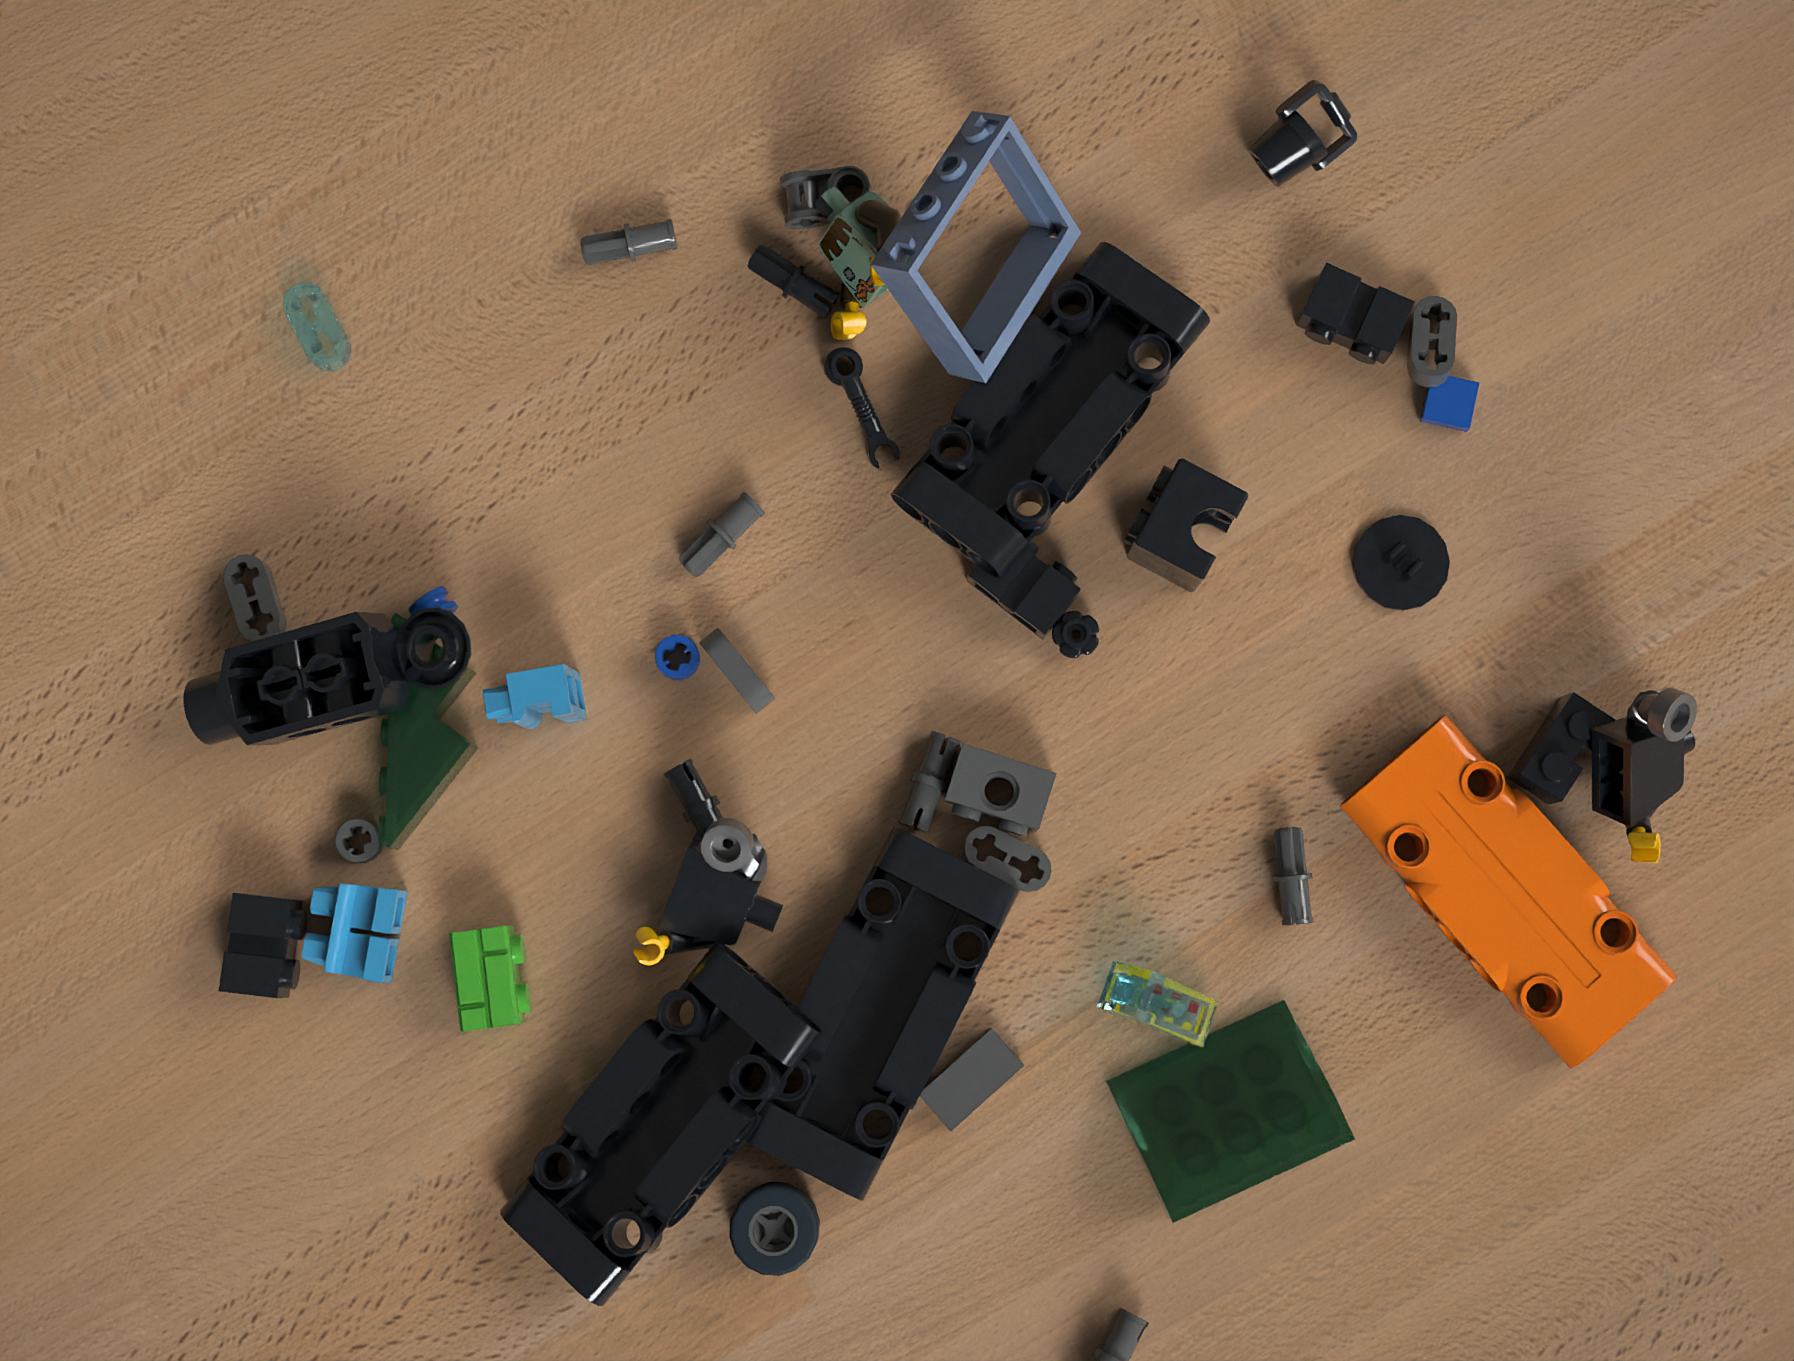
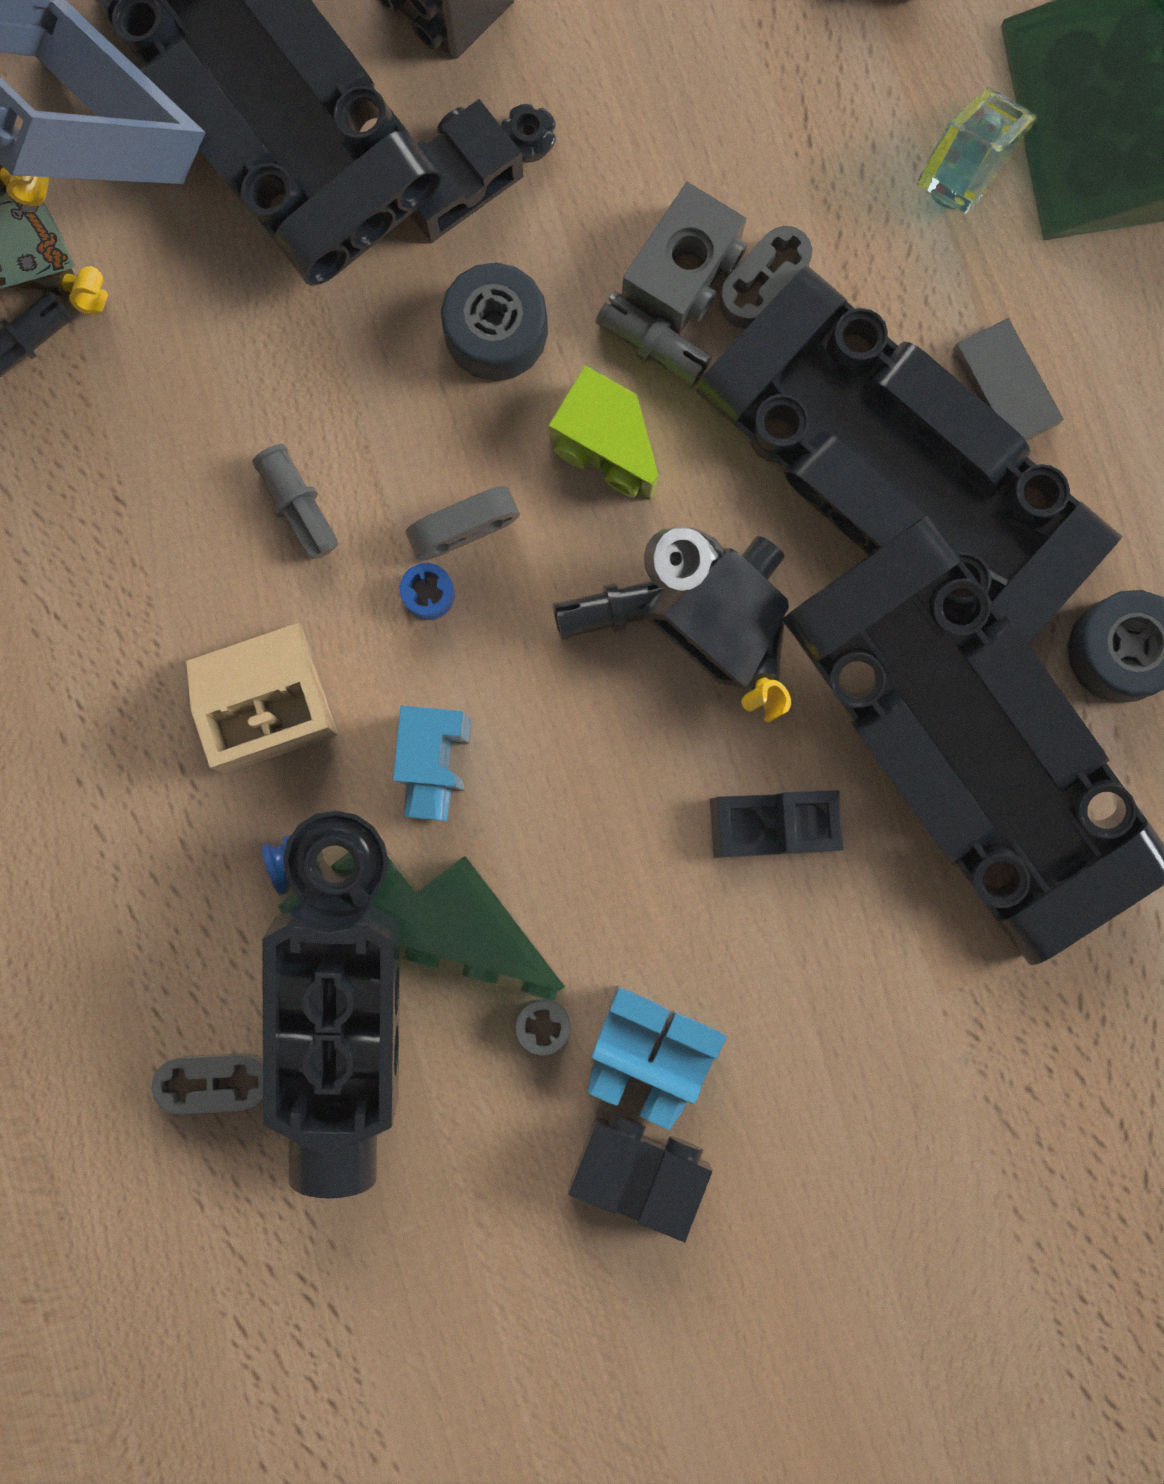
camera: 80 degrees left, 0 degrees up
bright green brick [449,925,532,1032] -> none
black brick [824,347,900,469] -> none
none -> tan slope [186,622,338,774]
none -> black wheel [440,262,548,381]
none -> lime slope [549,365,658,499]
none -> black slope [710,790,843,858]

